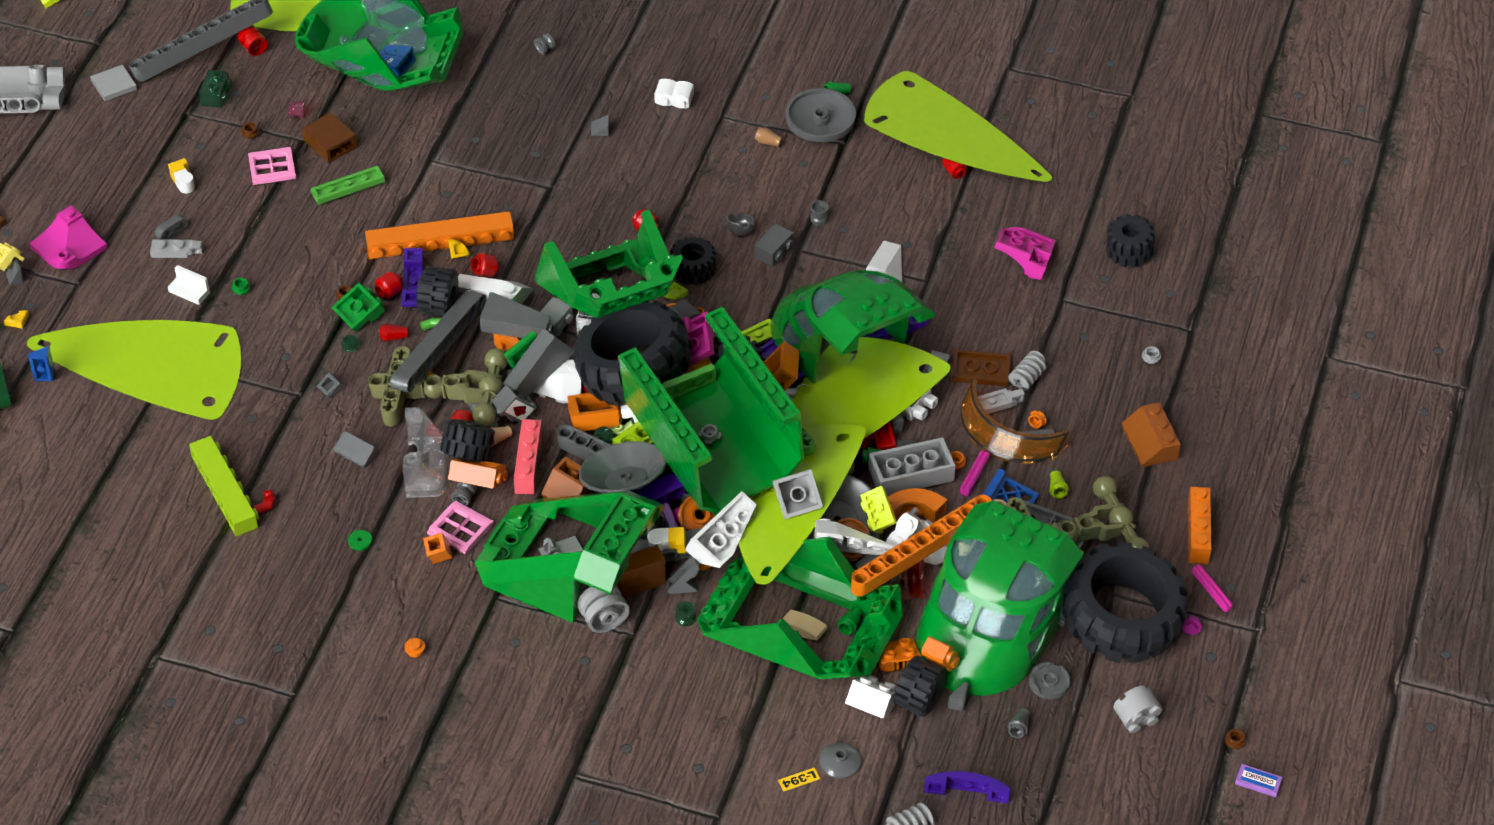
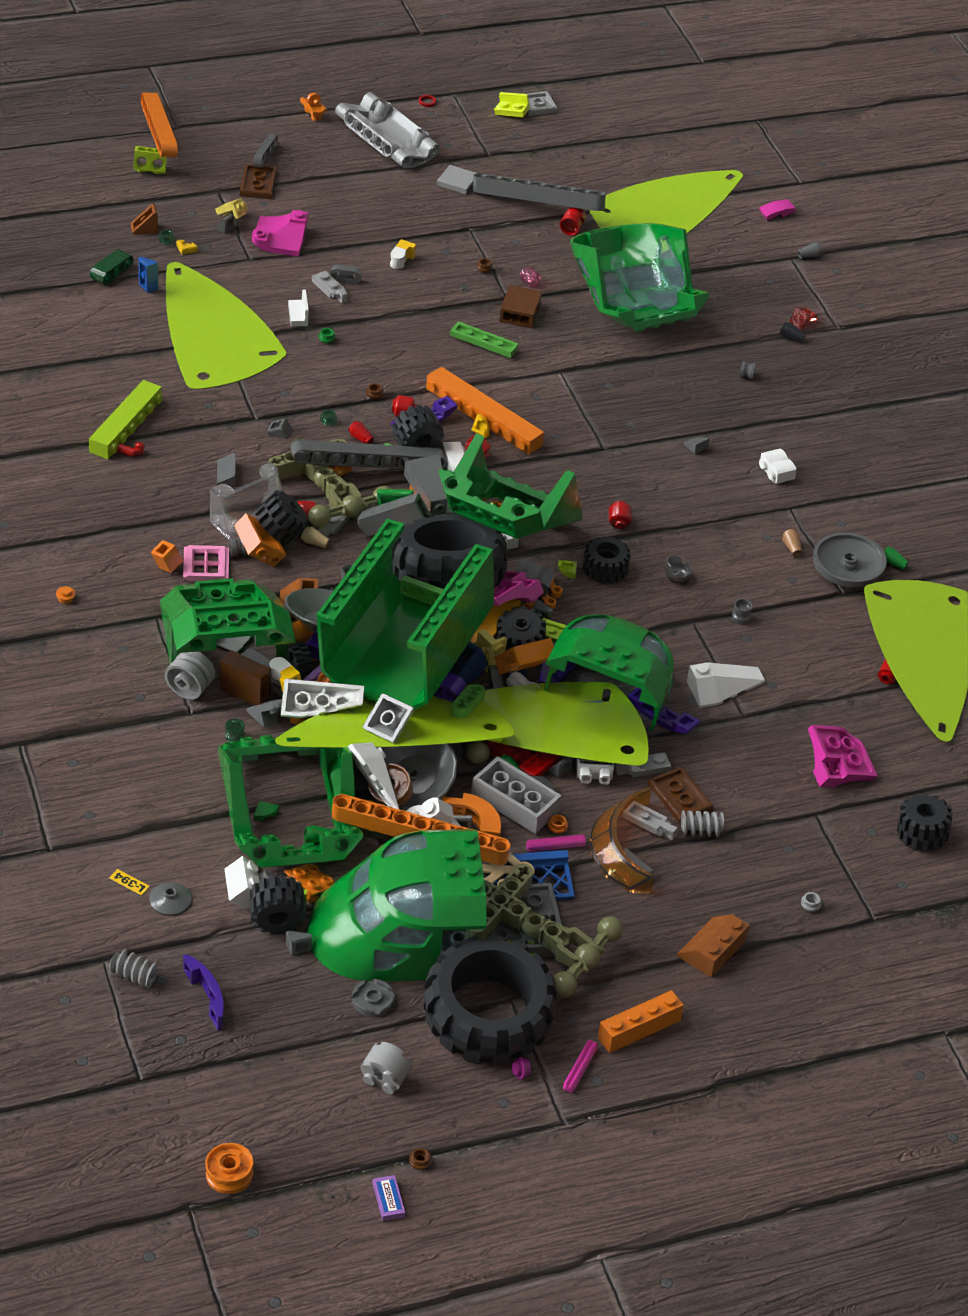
camera: 50 degrees right, 5 degrees down
clear green brick [199,70,232,108] -> none
bright pink piece [248,147,296,185] -> none
green plate [331,283,385,332] -> none
green wheel [348,530,372,551] -> none
blue torso [380,45,416,78] -> none
dark grey brick [491,384,537,423] -> none
coral arch [514,419,542,494] -> none
light grey plate [698,424,722,445] -> none
dark grey brick [755,223,794,267] -> none
tan slope [783,610,828,640] -> none
neon yellow bracket [860,486,897,534] -> none
orange brick [921,636,960,671] -> none
flat silver cone [1007,708,1030,738] -> none
orange plate [1028,410,1047,429] -> none
lime cone [1049,471,1069,499] -> none

